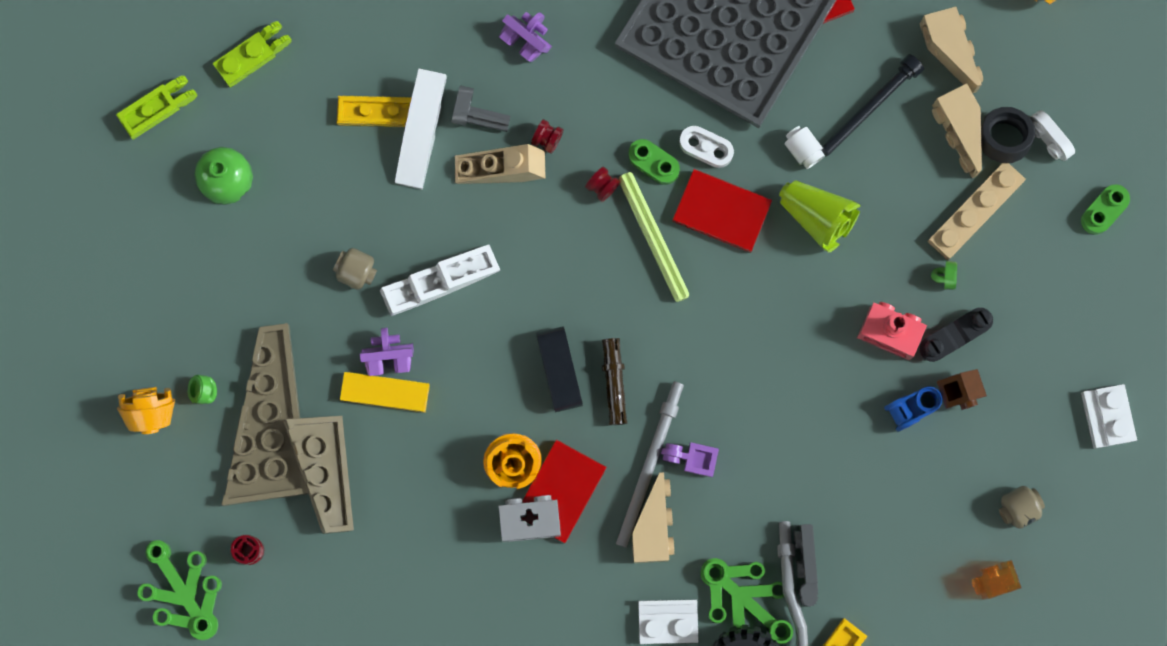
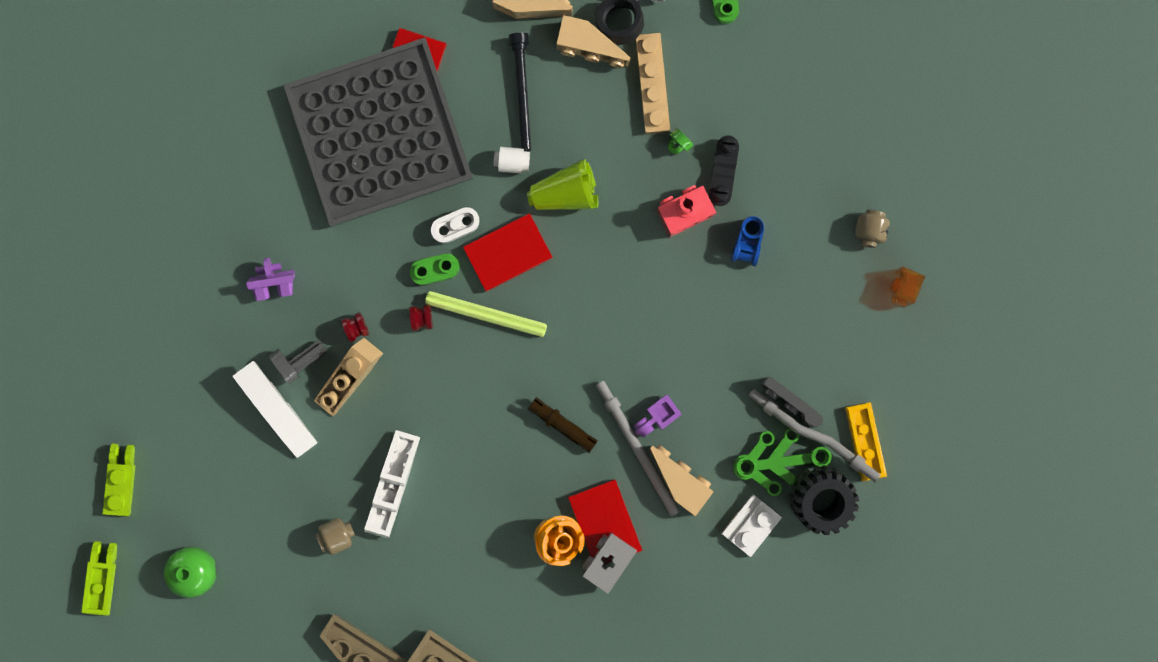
camera: 60 degrees left, 5 degrees up
yellow tile [337,96,412,127] -> none
yellow tile [340,372,430,413] -> none
medium lavender hips [360,328,414,376] -> none
black beam [536,326,583,413] -> none
reddish brown brick [937,369,987,410] -> none
white plate [1081,384,1137,449] -> none

